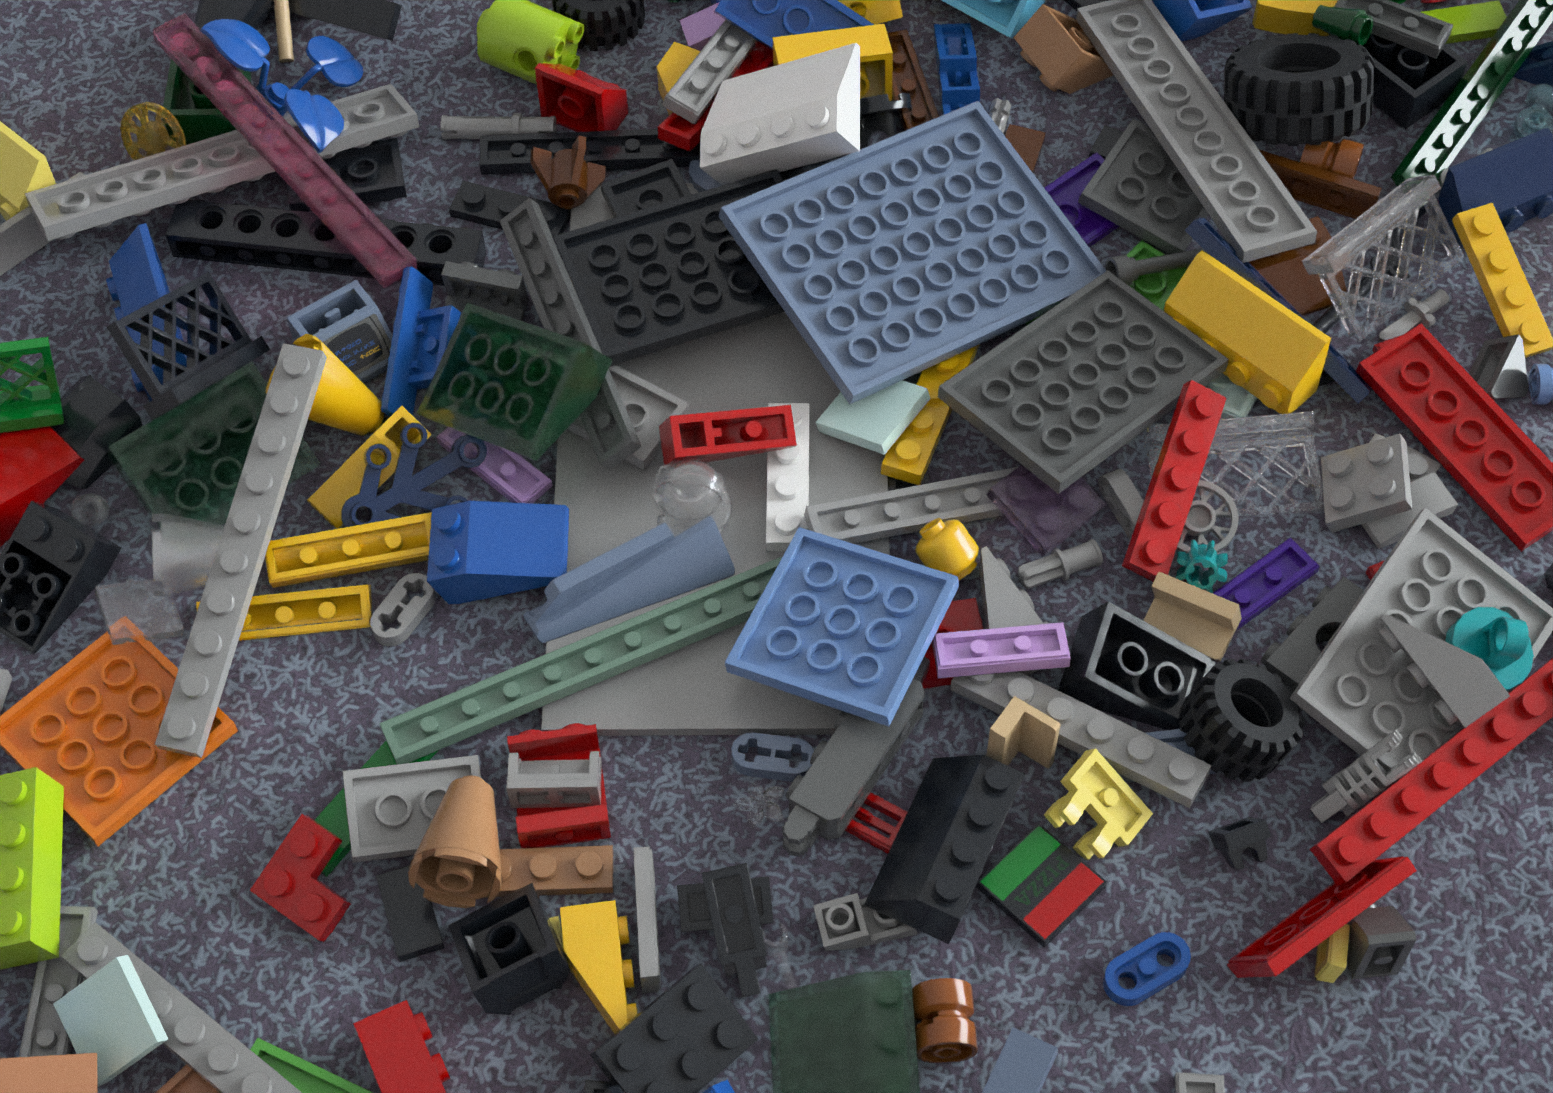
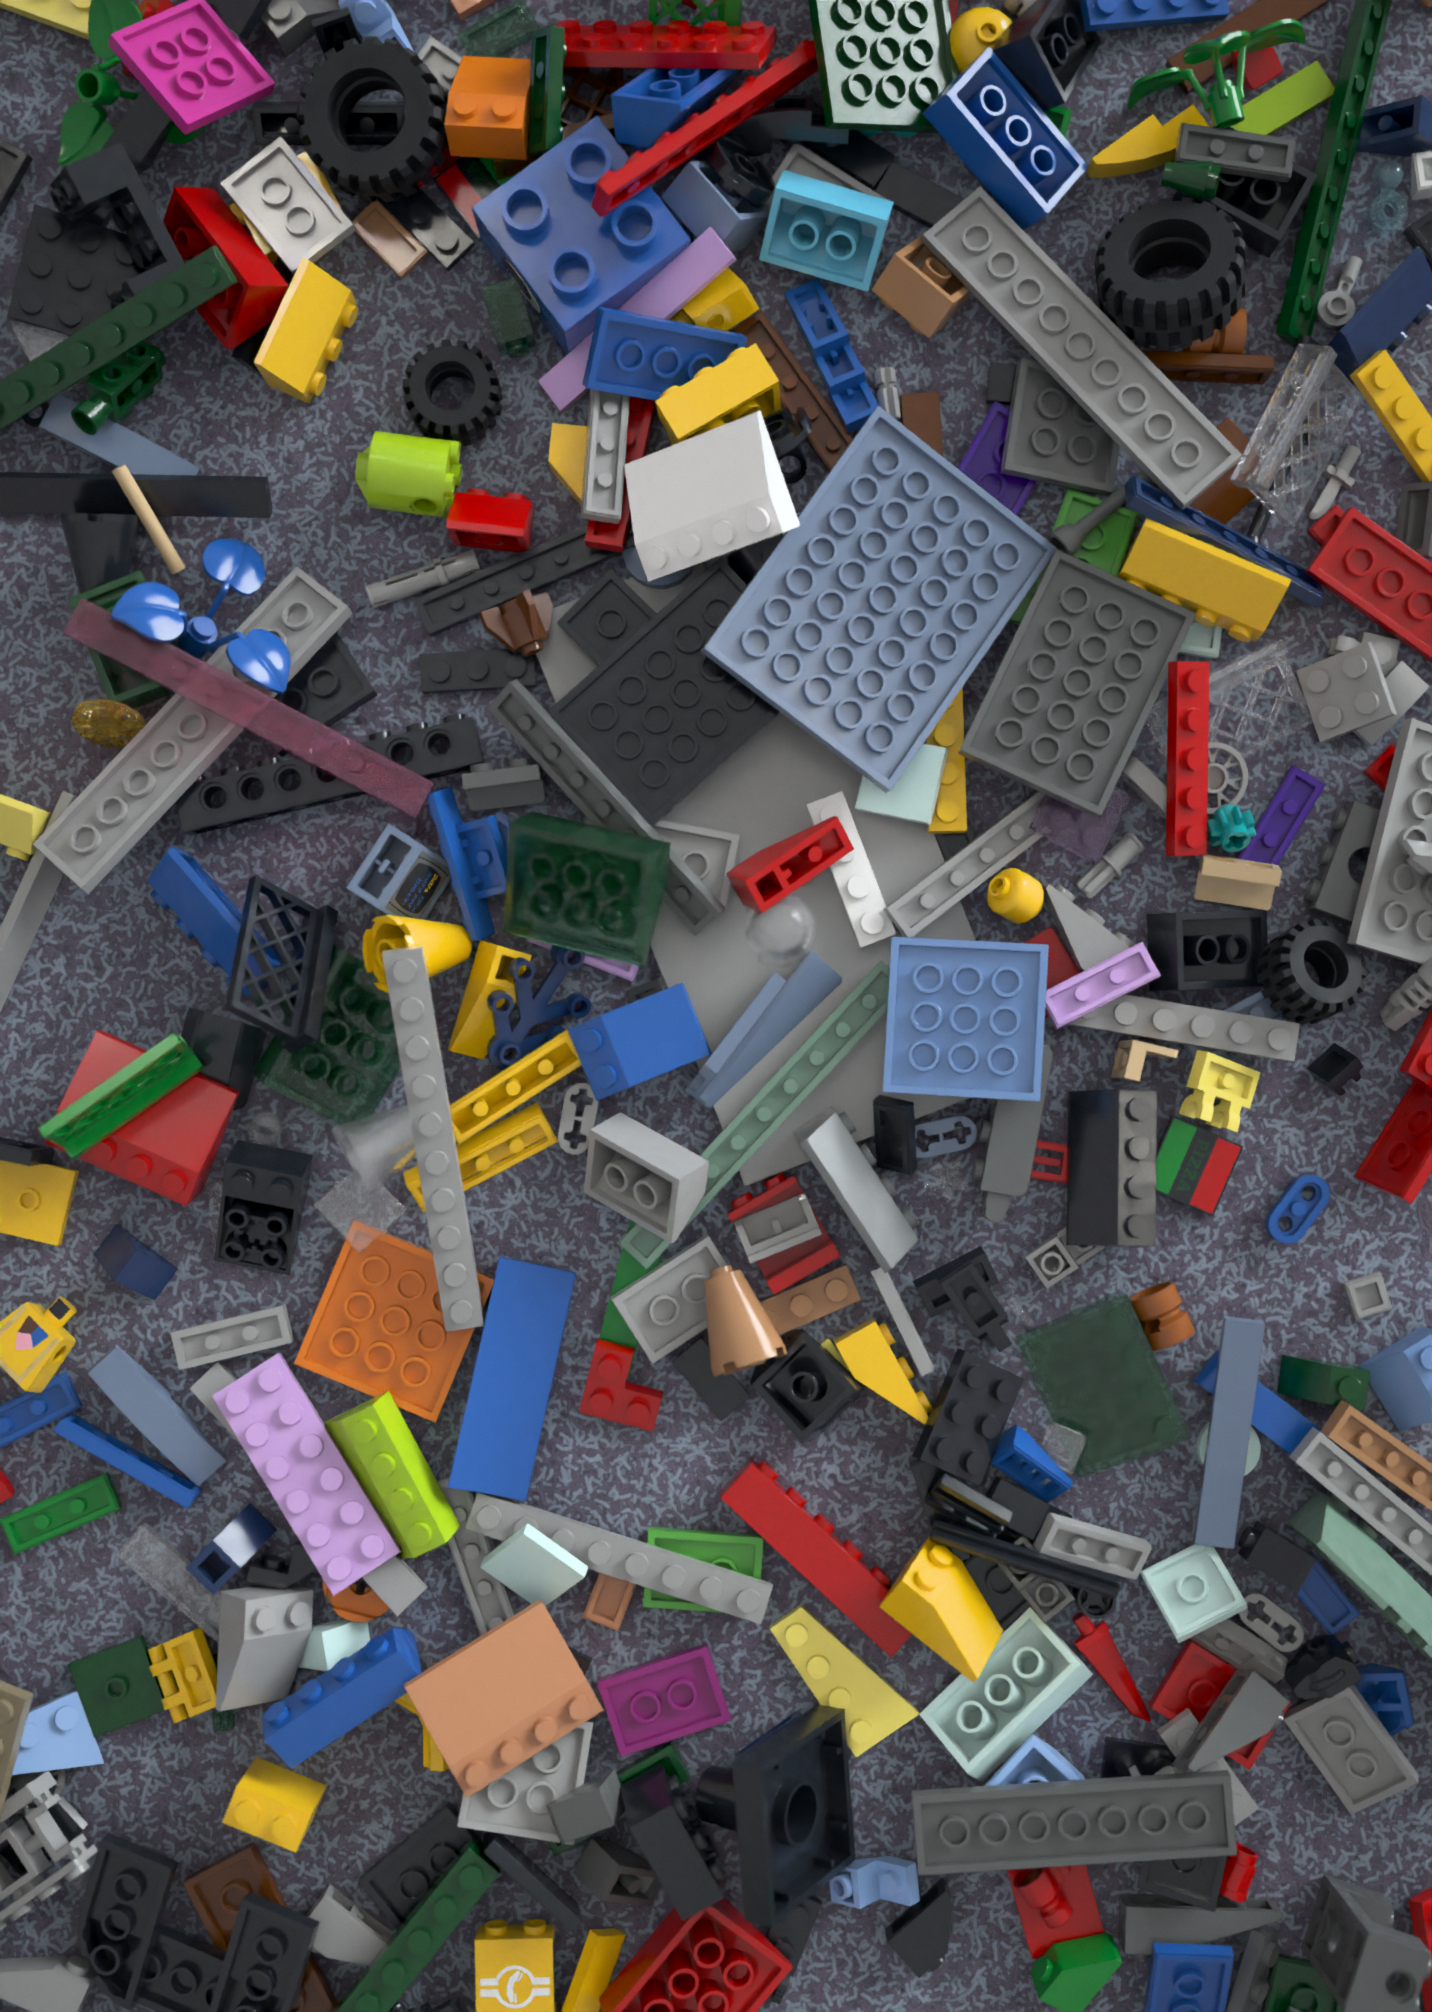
camera: 25 degrees left, 30 degrees up
none -> blue arch [448,1256,576,1501]
none -> light grey slope [584,1112,709,1244]
none -> slope [793,1106,919,1273]
none -> black plate [873,1095,917,1175]

